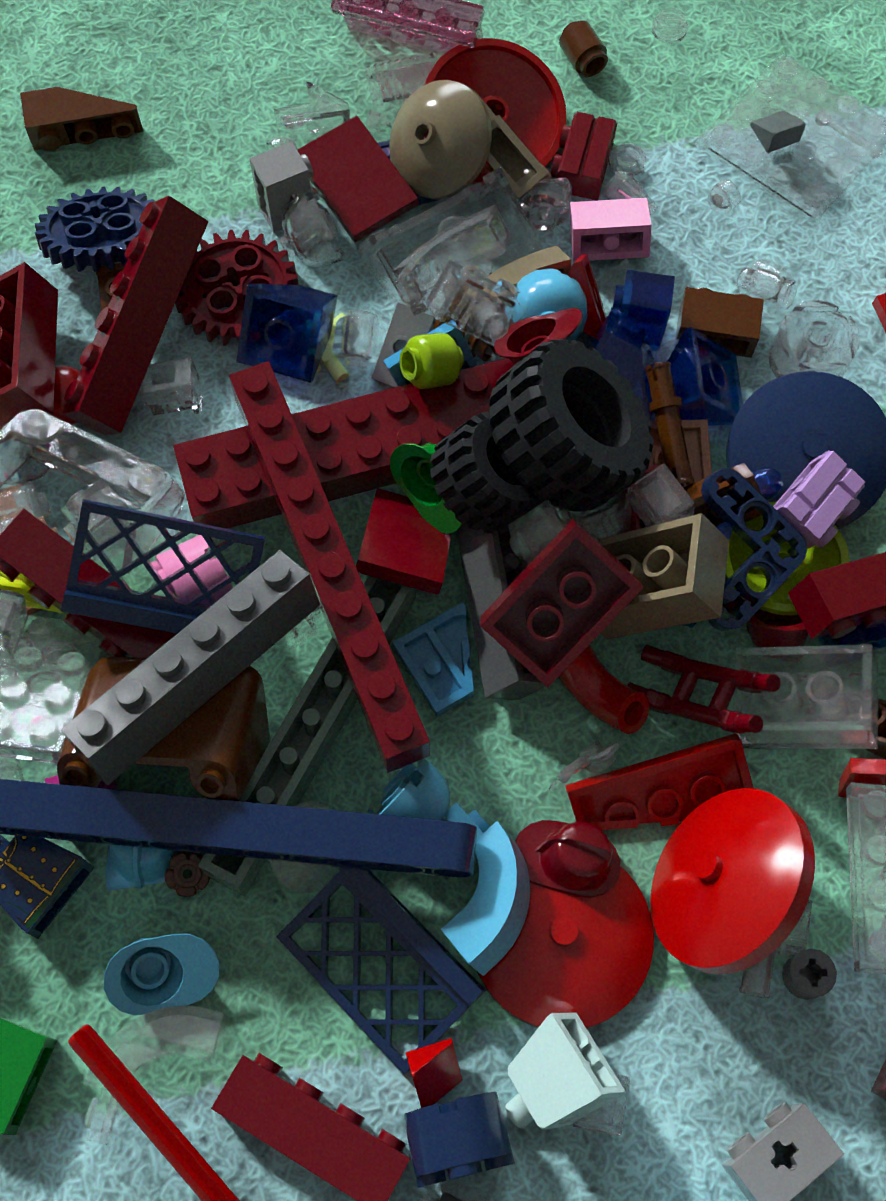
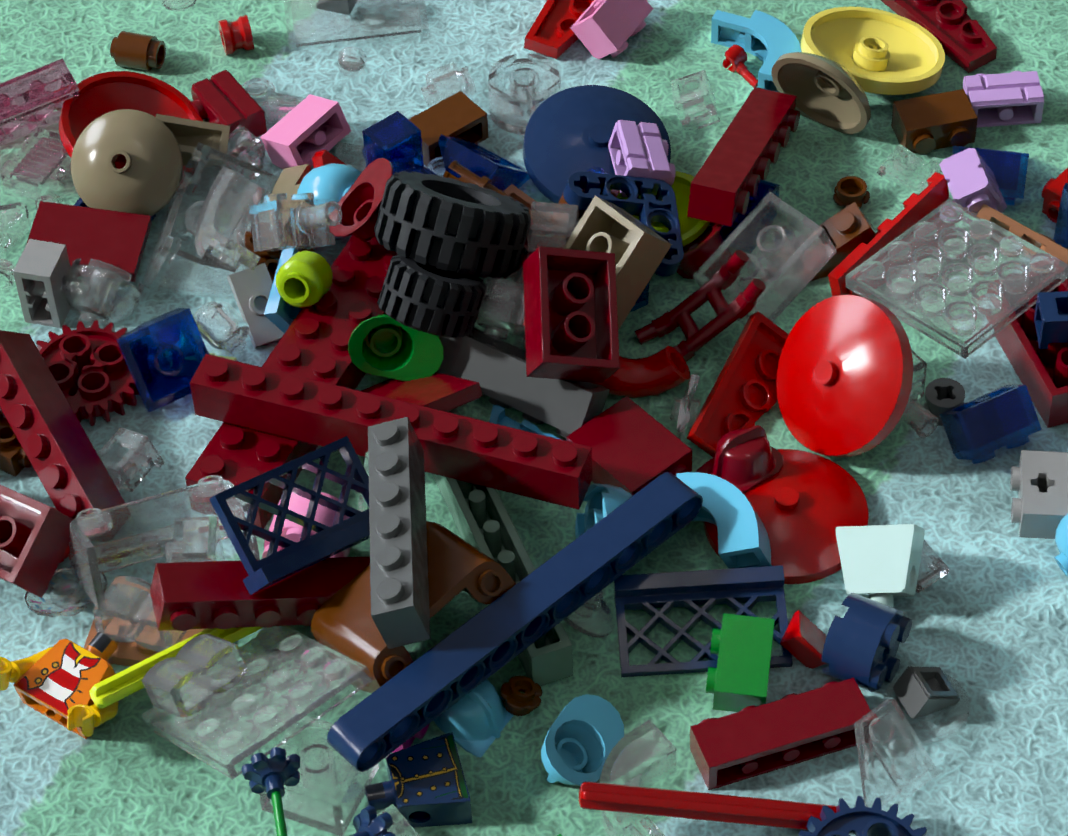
camera: 45 degrees left, 20 degrees down
none -> red wheel [218,15,254,55]
none -> dark red brick [566,396,692,495]
none -> green brick [706,613,775,712]
none -> clear blue brick [939,384,1042,464]

